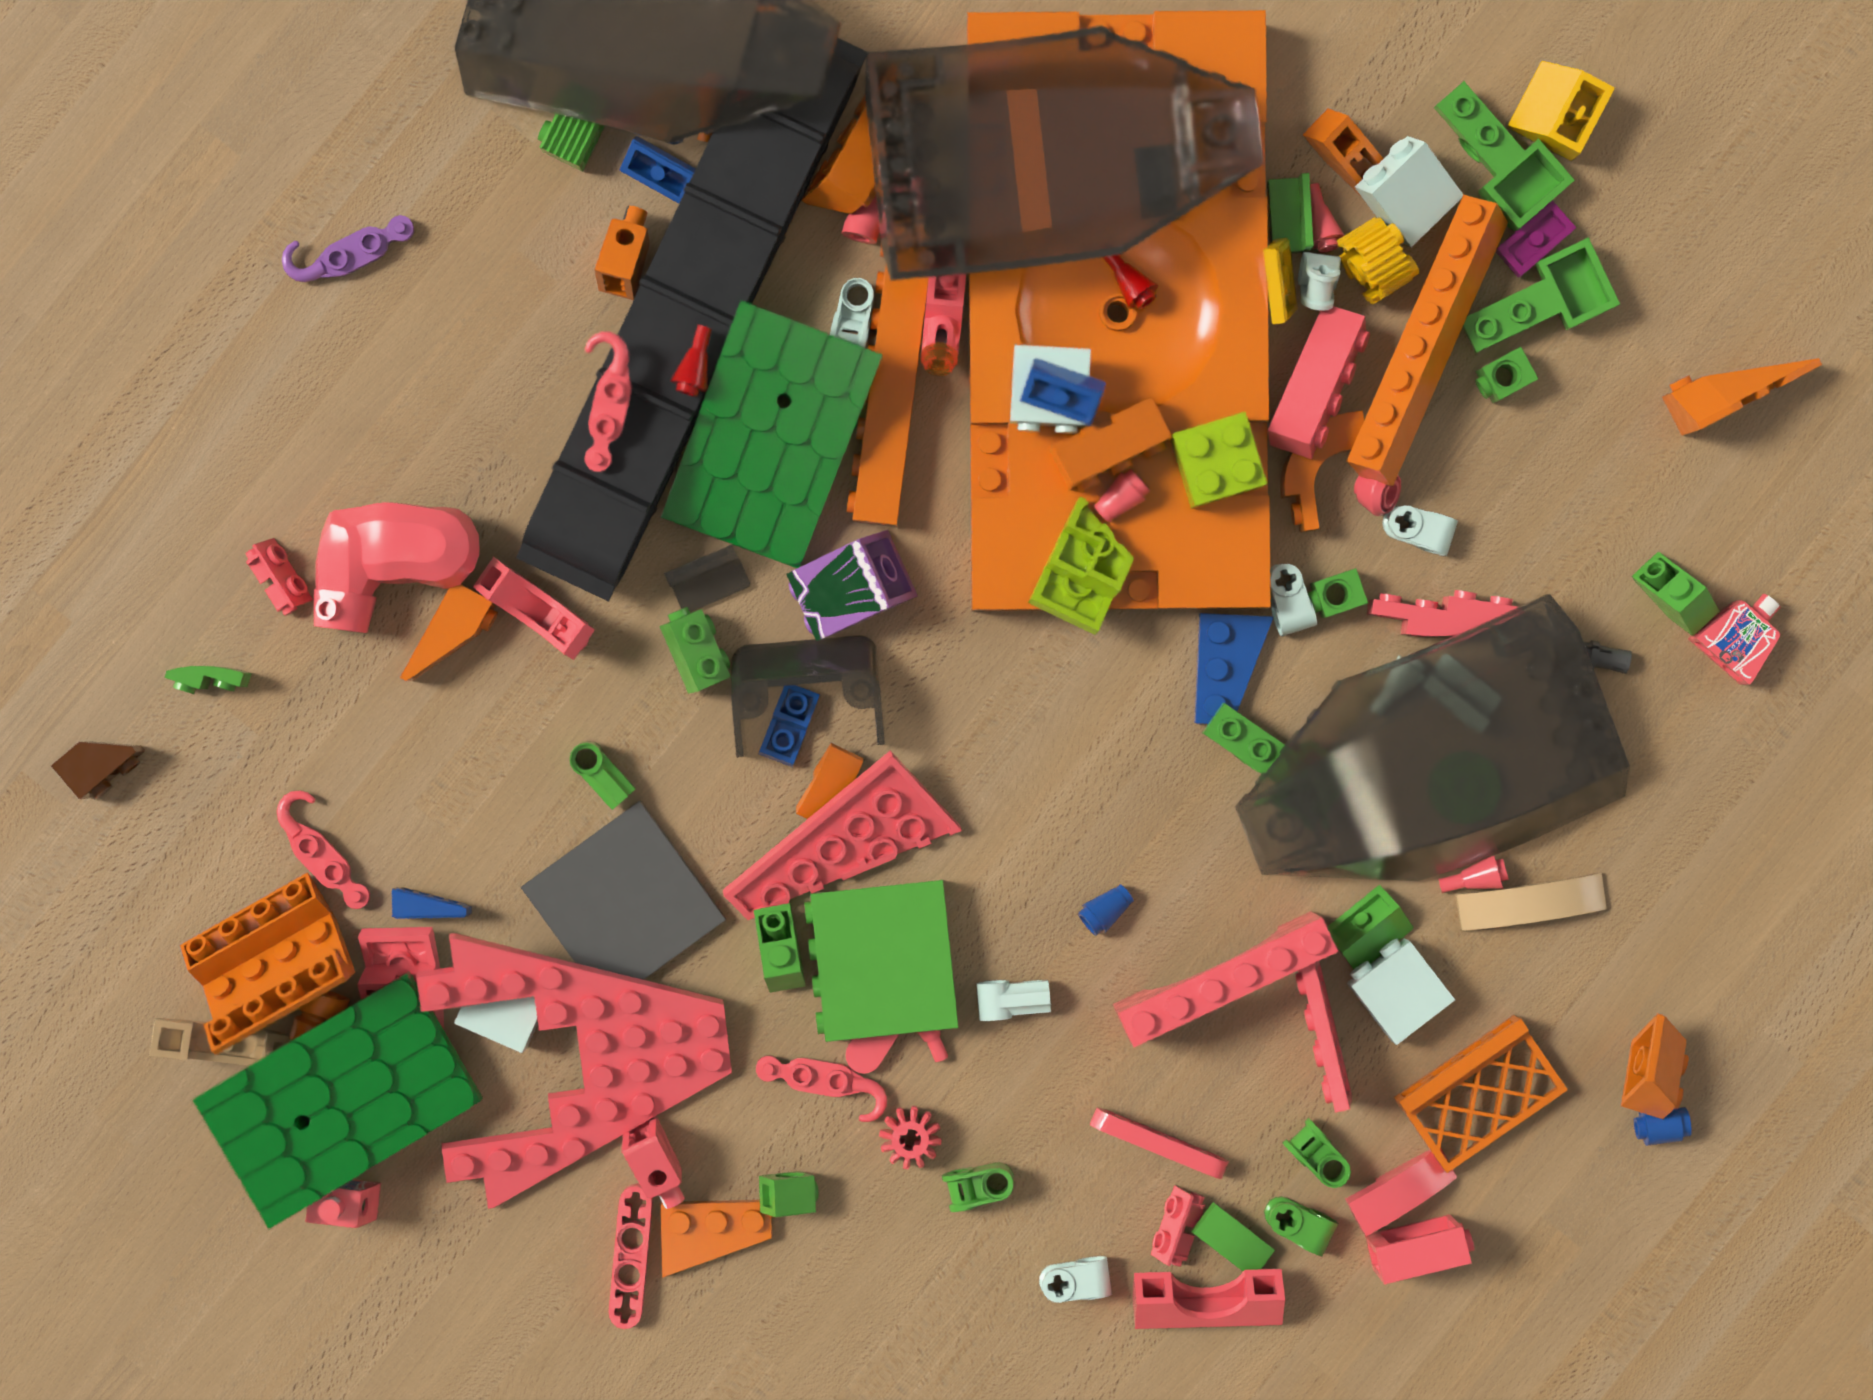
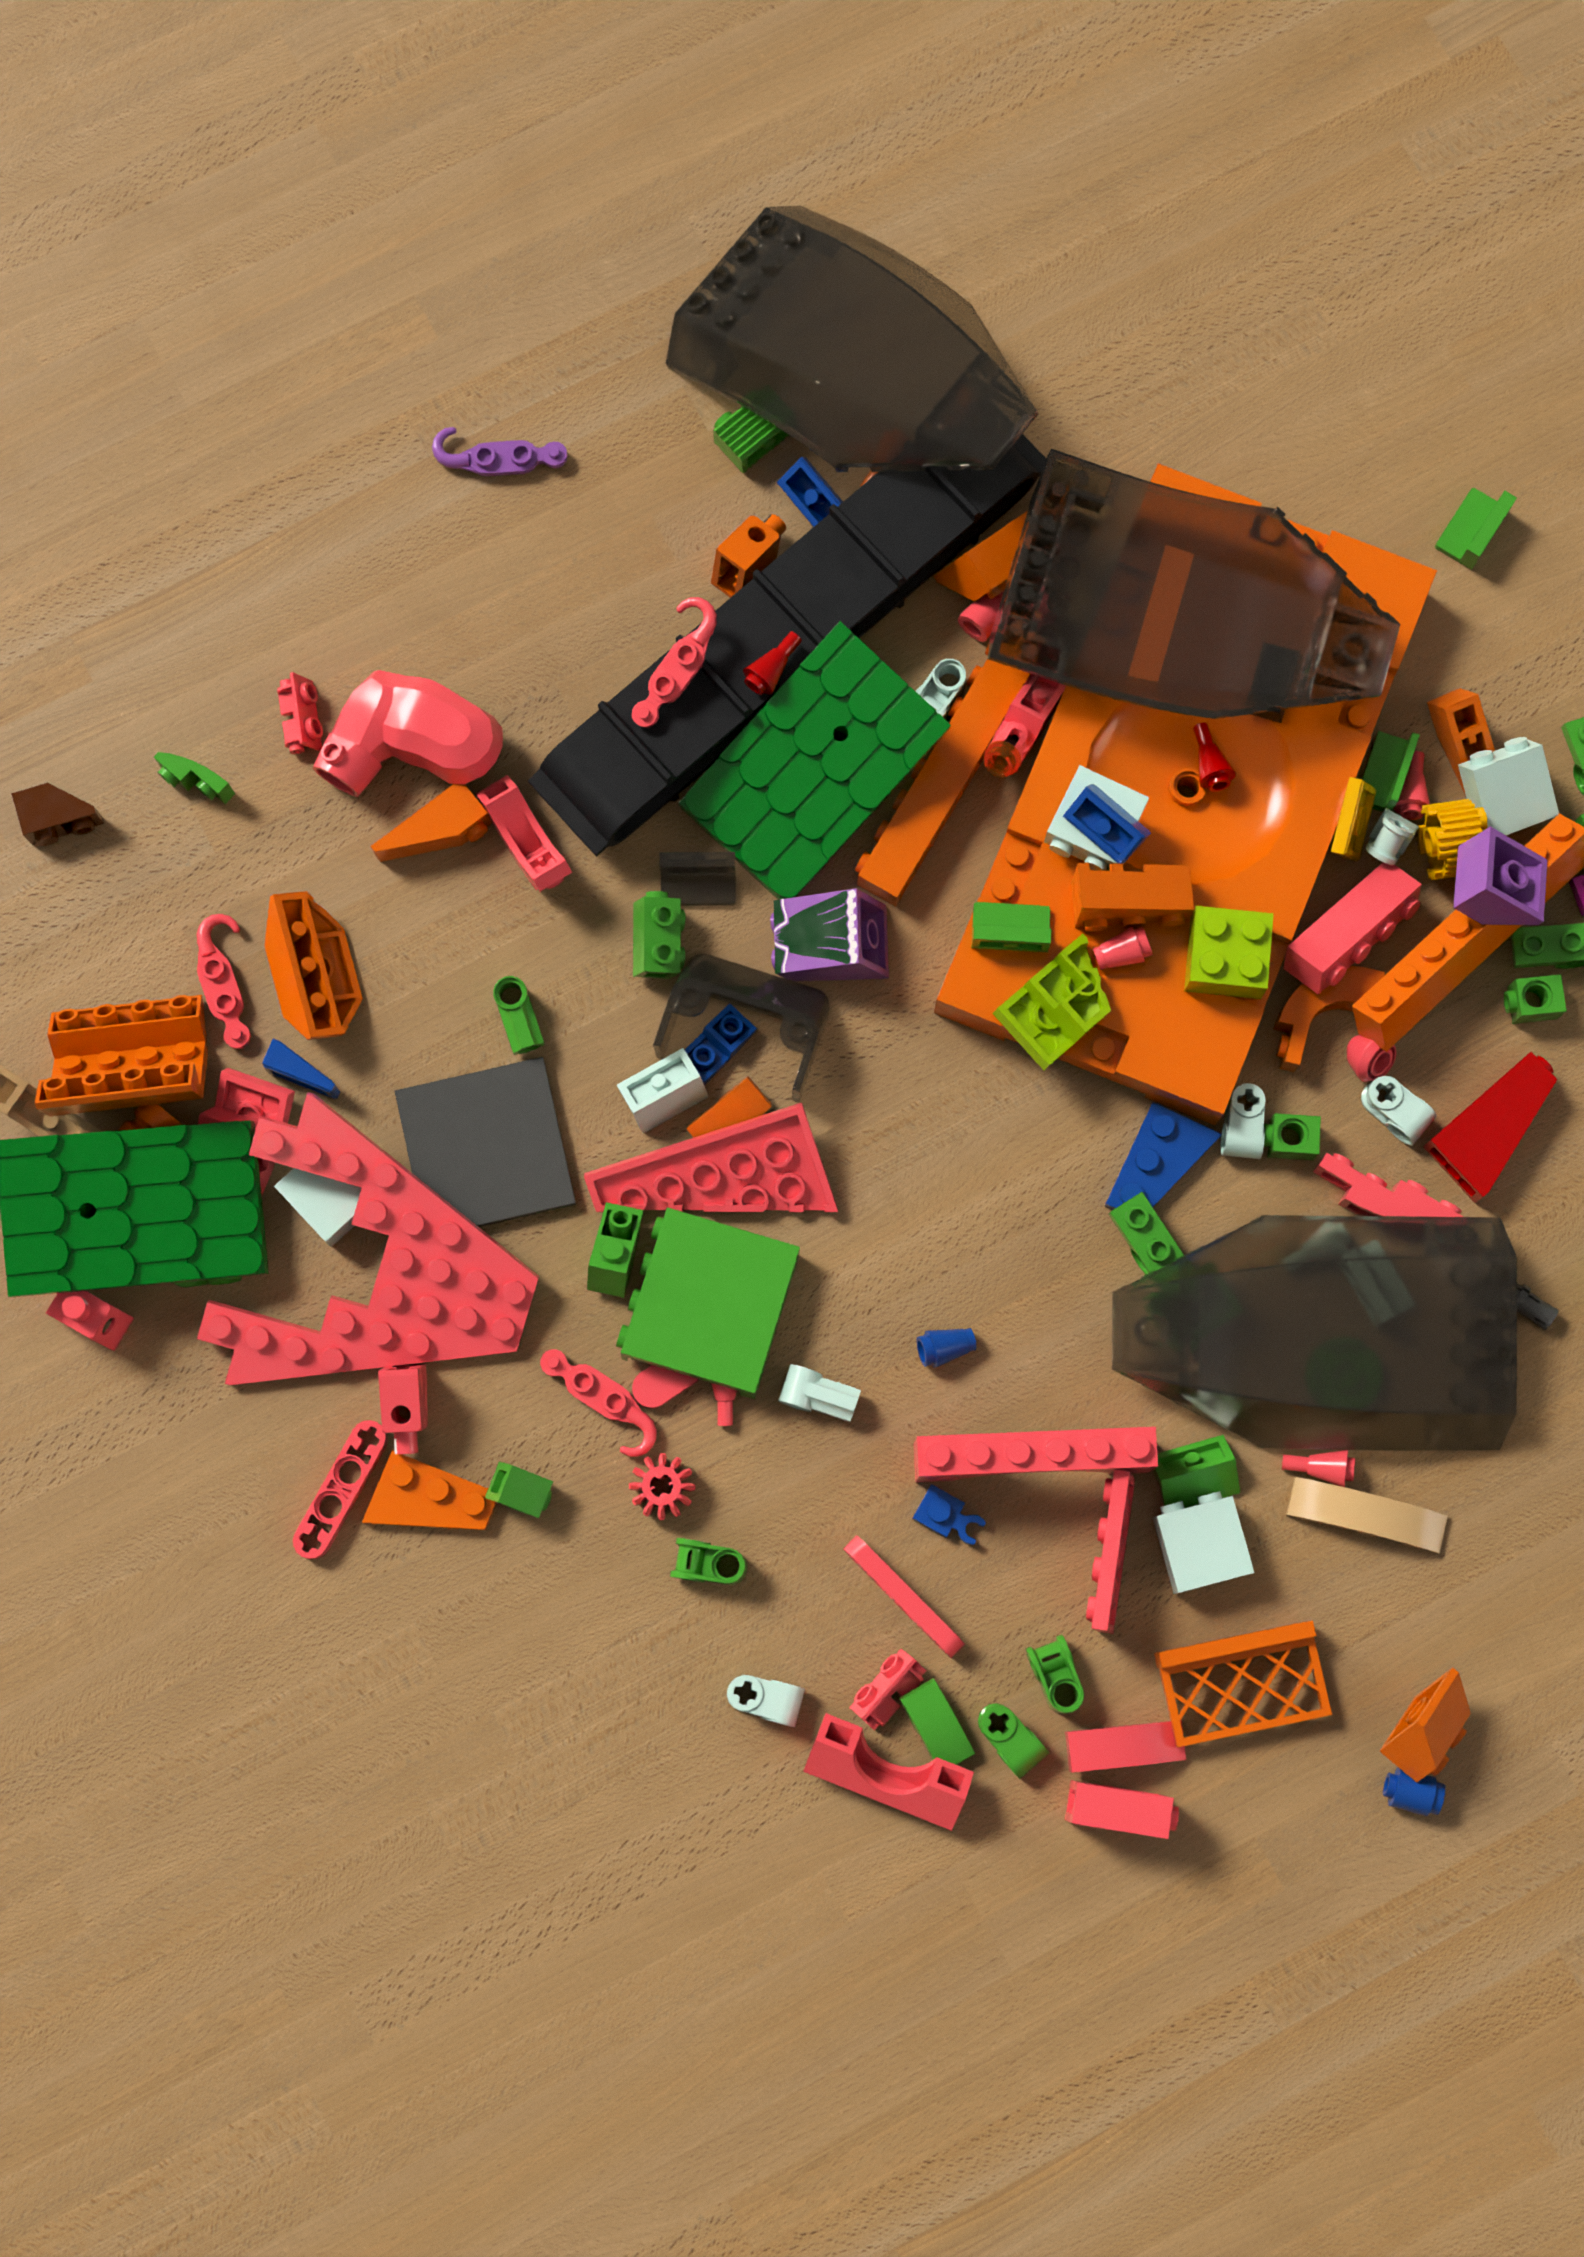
camera: 25 degrees right, 10 degrees down
none -> orange wedge [264,891,363,1040]
none -> light aqua panel [617,1048,708,1133]
none -> blue plate [912,1484,986,1545]
none -> bright green panel [971,902,1052,953]
none -> red slope [1423,1052,1558,1203]
none -> medium lavender slope [1453,826,1547,925]

